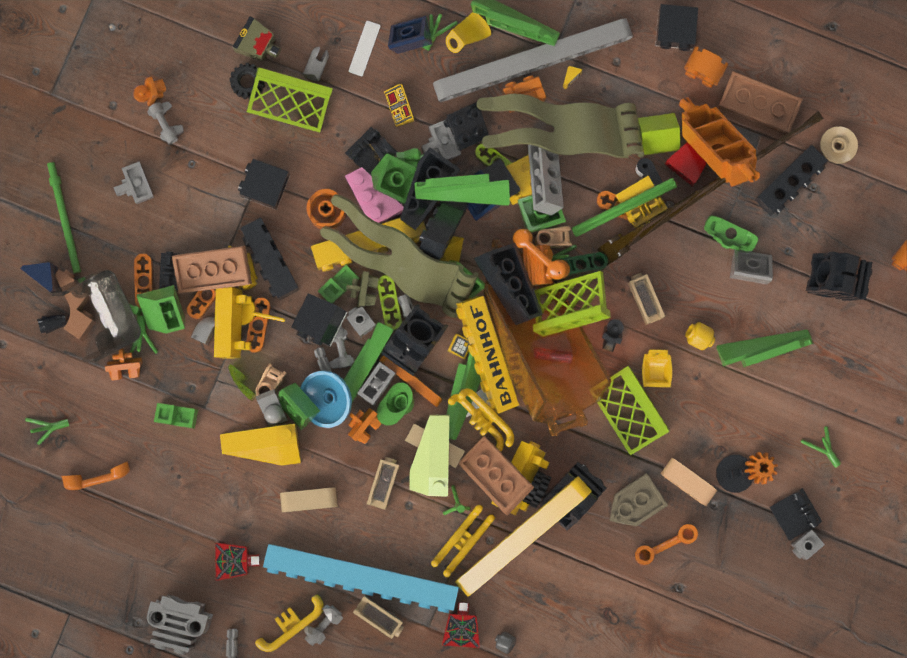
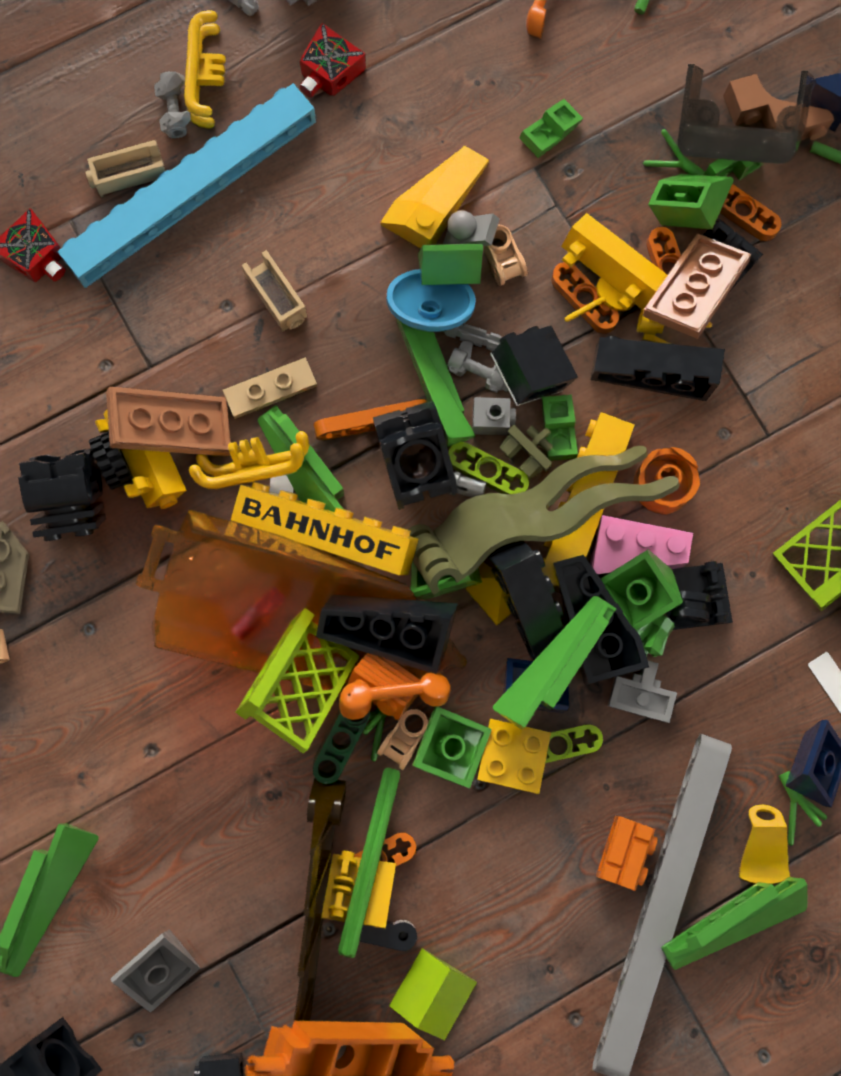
camera: 125 degrees right, 5 degrees down
black cone [37,314,67,334] -> none
orange hips [105,348,143,381] -> none
light grey brick [191,316,215,345] -> none
clear neon green slope [228,364,257,401] -> none
black piece [238,159,290,210] -> none
tan beam [280,487,338,512] -> none
orange hips [347,408,381,444] -> none
light grey brick [357,362,396,406] -> none
bright green piece [377,383,415,426] -> none
slope [384,84,414,127] -> none
yellowish green wedge [410,414,449,496] -> none
yellow piece [431,505,495,577] -> none
black hinge [443,102,489,151] -> none
bright green plant [443,485,470,515] -> none
slope [448,334,470,360] -> none
beam [455,476,592,597] -> none
olive flag [477,94,644,158] -> none
black panel [482,159,520,198] -> none
light grey brick [528,145,564,215] -> none
yellow slope [563,66,582,89] -> none
lime fence [589,366,670,455] -> none
black hips [602,319,624,352] -> none
tan window [628,273,665,326] -> none
yellow piece [642,350,672,387] -> none
red torso [664,142,707,187] -> none
yellow head [685,322,715,350] -> none
bright green piece [704,215,758,251] -> none

